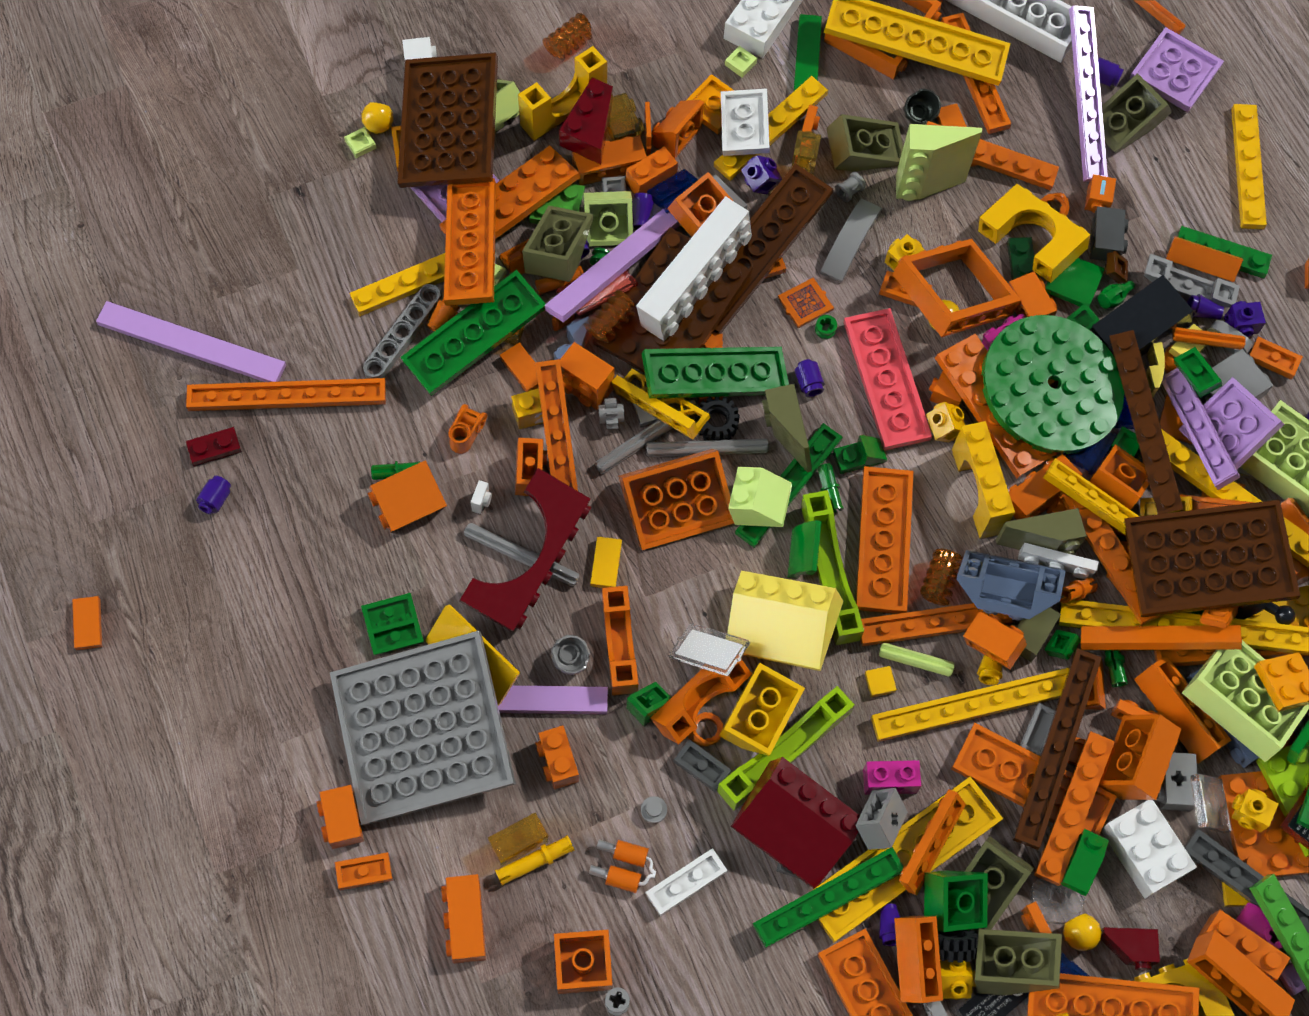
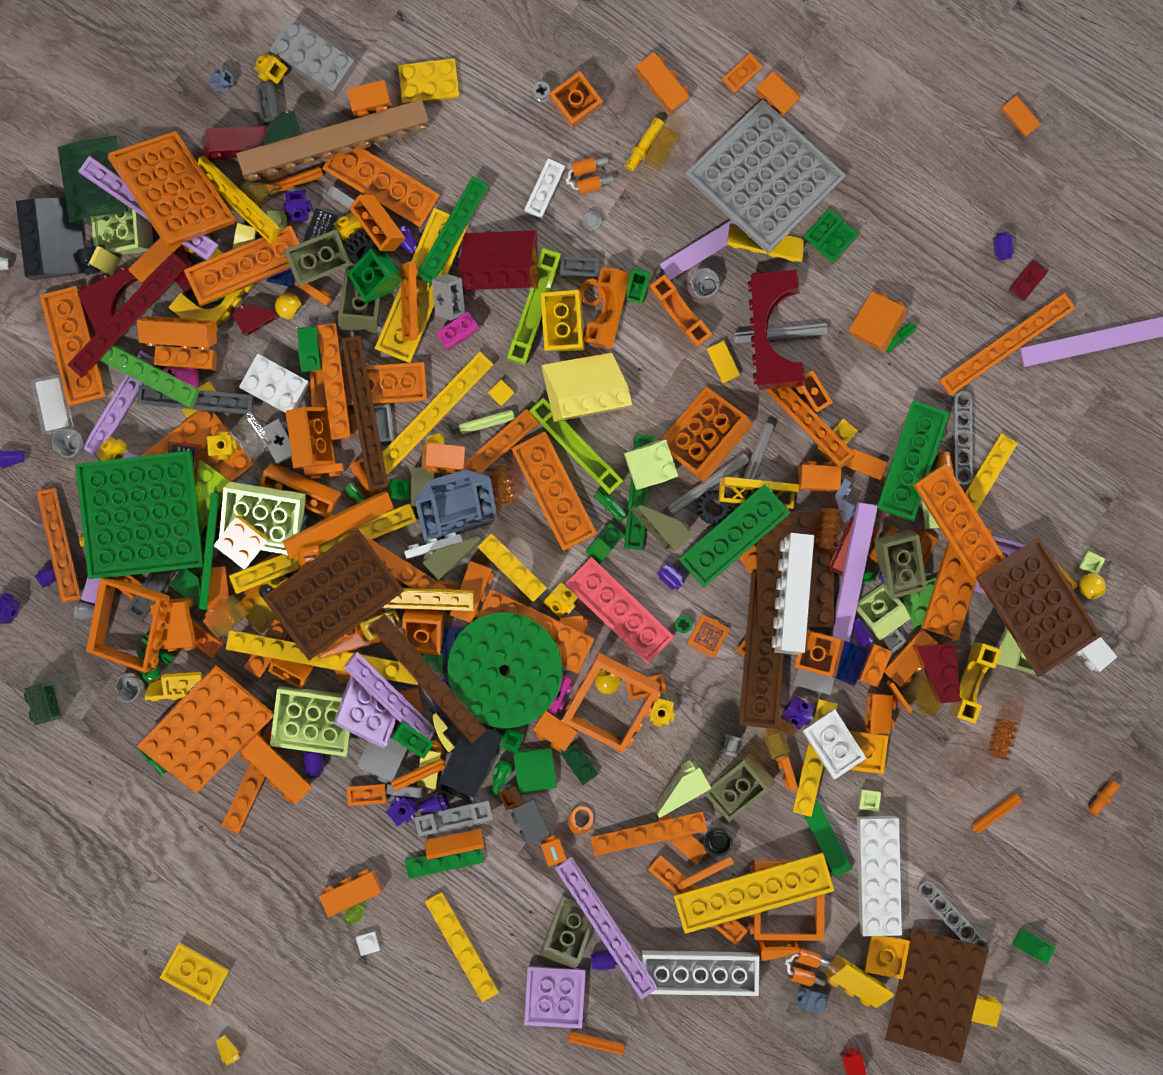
camera: 150 degrees right, 20 degrees up
orange piece [448,404,487,454] -> none
white plate [471,480,492,514] -> none
orange brick [535,725,579,790] -> none
light grey gear [598,398,624,429] -> none
clear piece [668,623,750,676] -> none
green slope [787,520,821,579] -> none
light grey slope [820,198,882,283] -> none
yellow arch [978,184,1090,283] -> none
orange pin [1060,578,1098,603] -> none
none -> orange tile [676,857,734,890]

